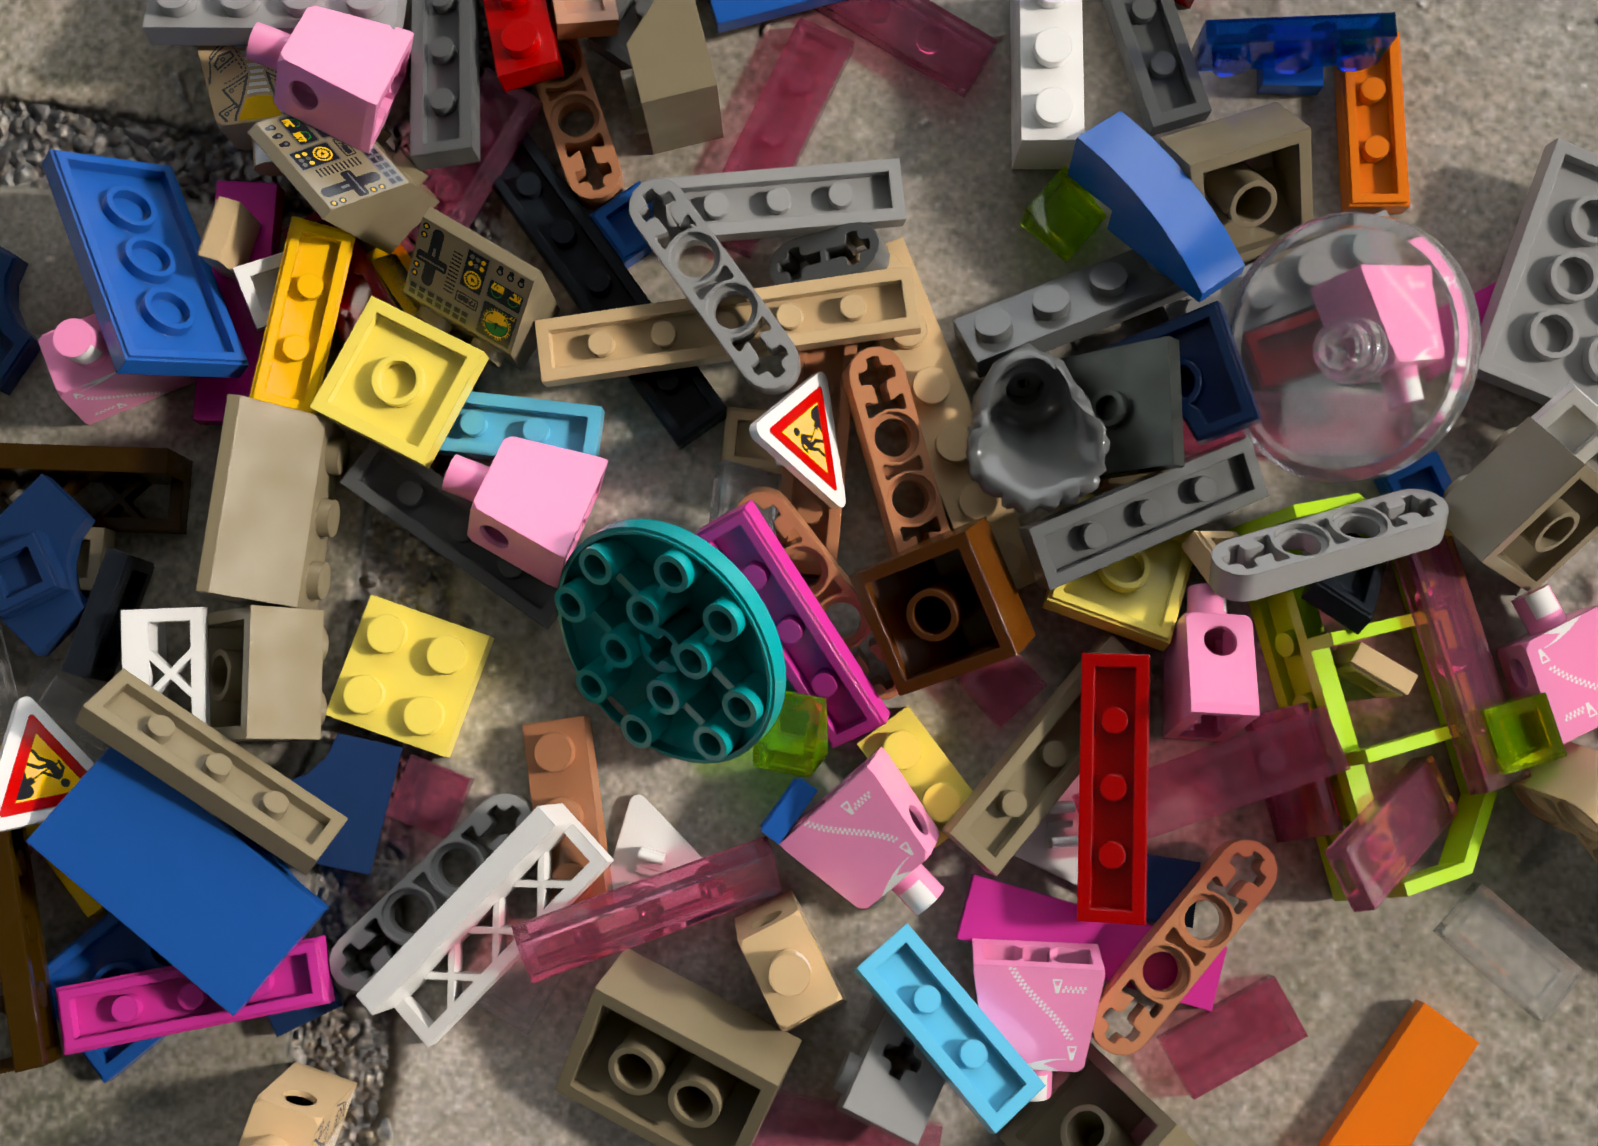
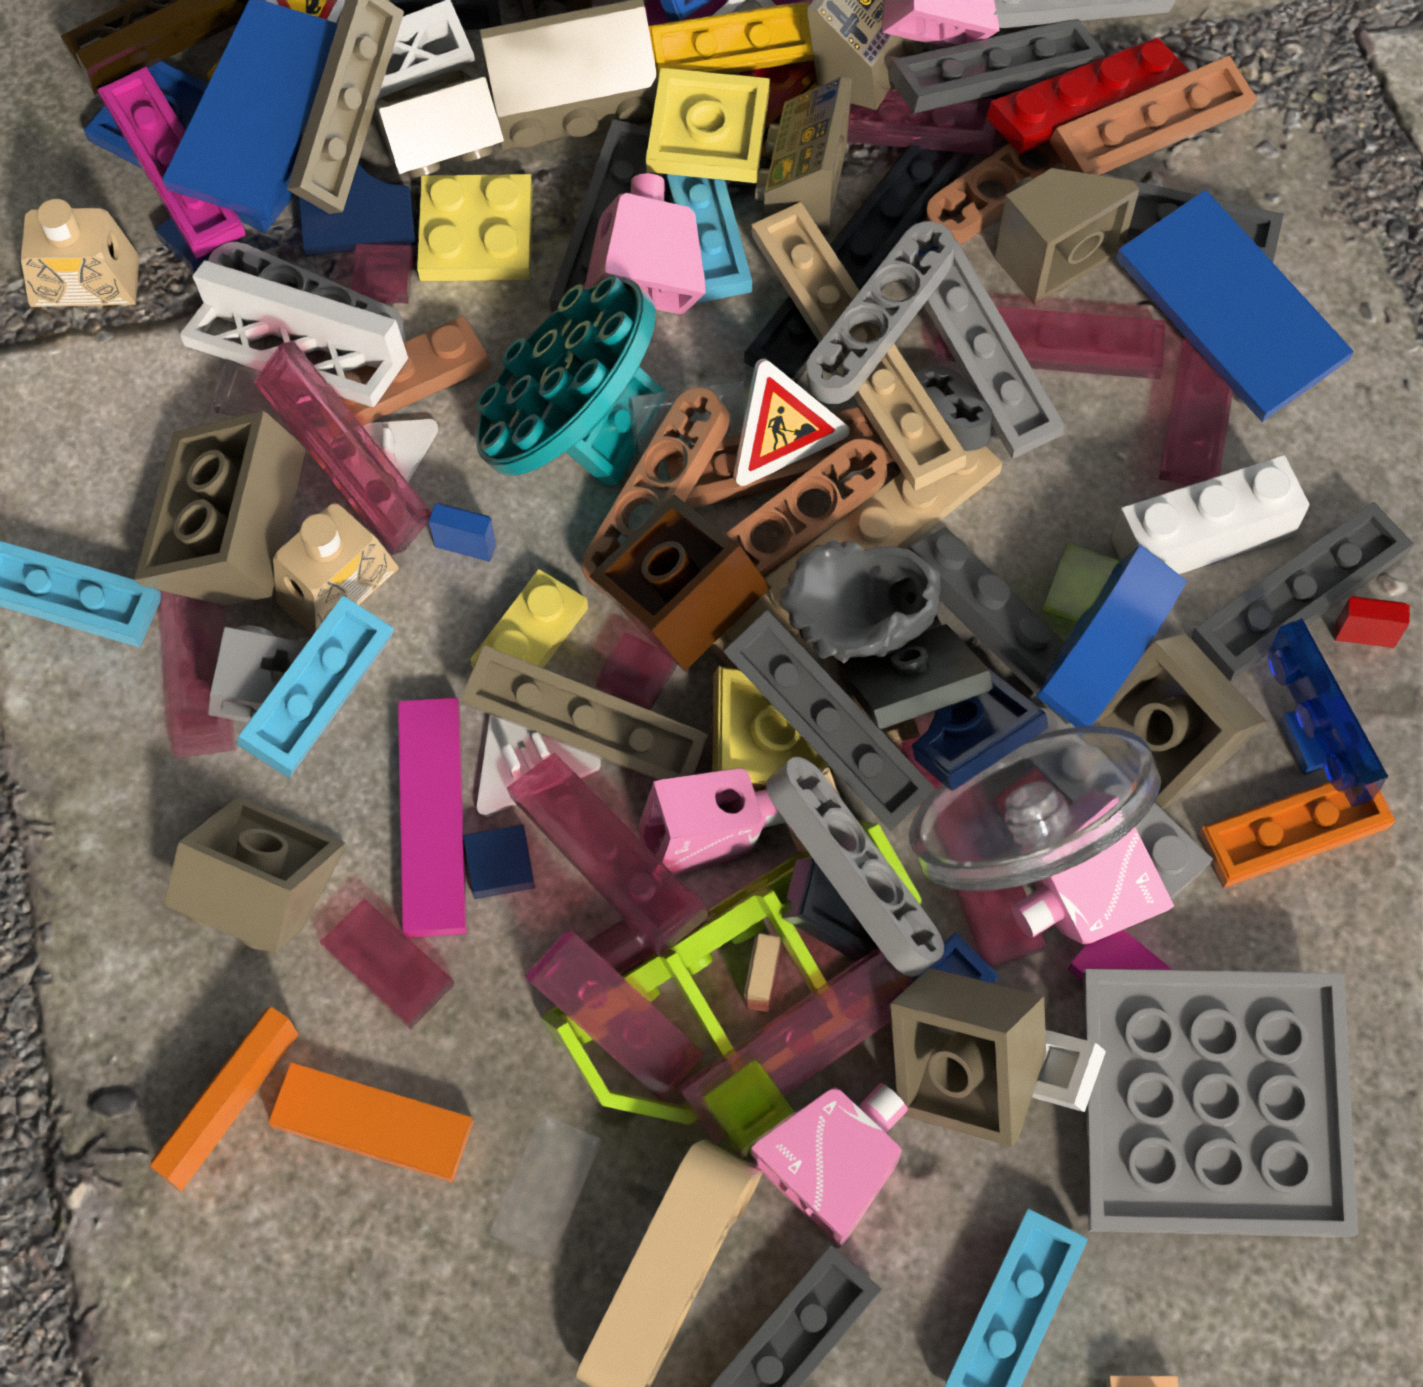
camera: 70 degrees right, 15 degrees down
dark pink tile [695,499,891,748] -> none
clear neon green slope [752,691,828,777] -> none
bright pink torso [779,747,944,915] -> none
bright pink torso [972,938,1105,1102] -> none
red plate [1077,653,1150,926] -> none
nougat beam [1091,838,1278,1056] -> none

